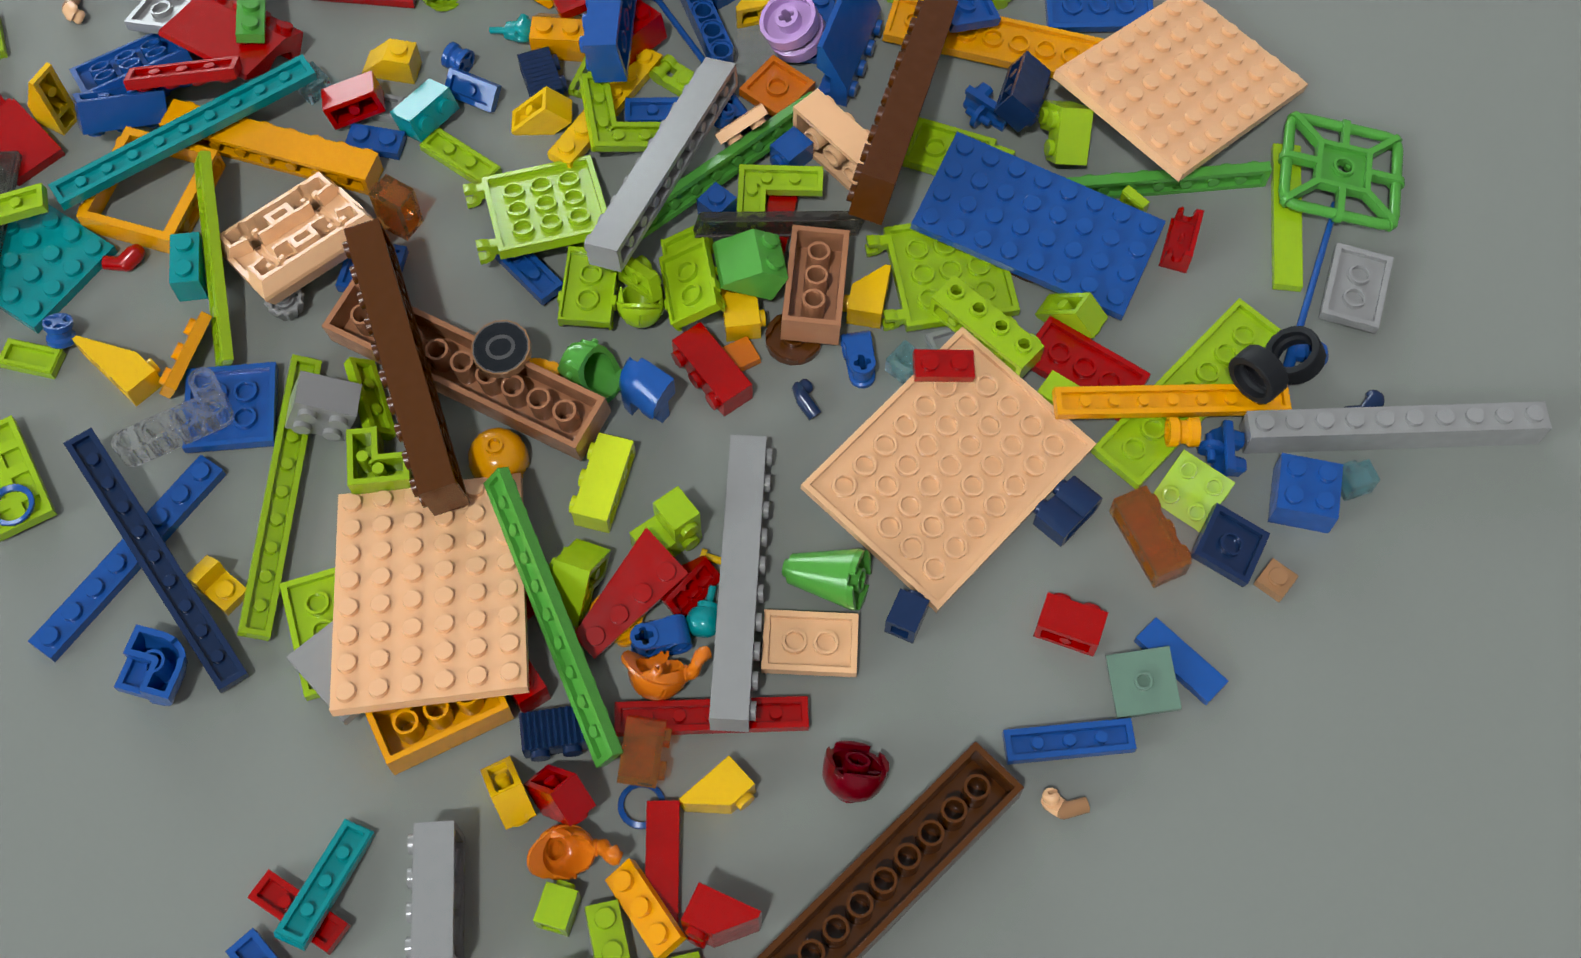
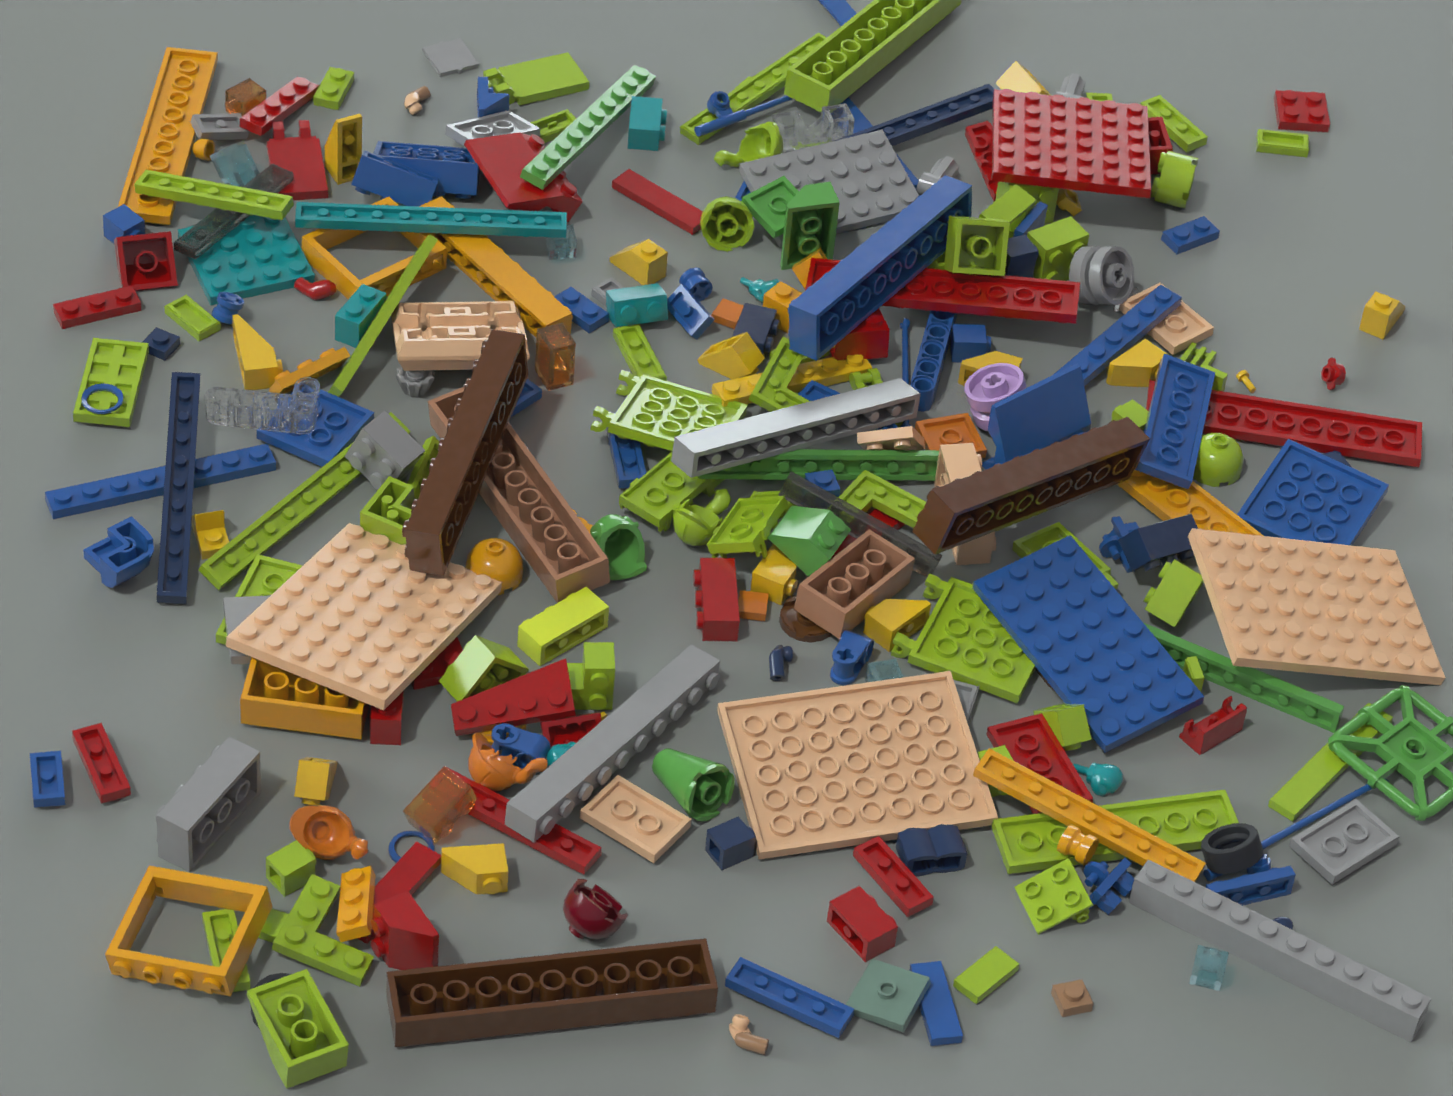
camera: 30 degrees right, 20 degrees down
red plate [123,56,242,92] -> none
teal tile [274,819,375,951] -> none
red brick [321,70,386,130] -> none
black tile [471,320,532,379] -> none
bright green plate [483,467,623,768] -> none
dark blue brick [519,706,588,762] -> none
red brick [523,764,596,827] -> none
lime plate [617,257,663,303] -> none
blue brick [619,357,676,423] -> none
blue brick [770,126,813,166] -> none
red plate [912,349,975,382] -> none
lime brick [929,275,1044,378] -> none
clear orange brick [1109,485,1192,588] -> none
dark blue plate [1190,503,1270,587] -> none
black tyre [1228,345,1289,404] -> none
blue brick [1268,453,1343,533] -> none
none -> dark blue plate [142,327,180,361]
none -> orange tile [712,298,744,329]
none -> red plate [853,836,934,917]
none -> lime tile [953,946,1019,1005]
none -> teal piece [1073,763,1123,796]
none -> blue plate [1206,865,1296,906]

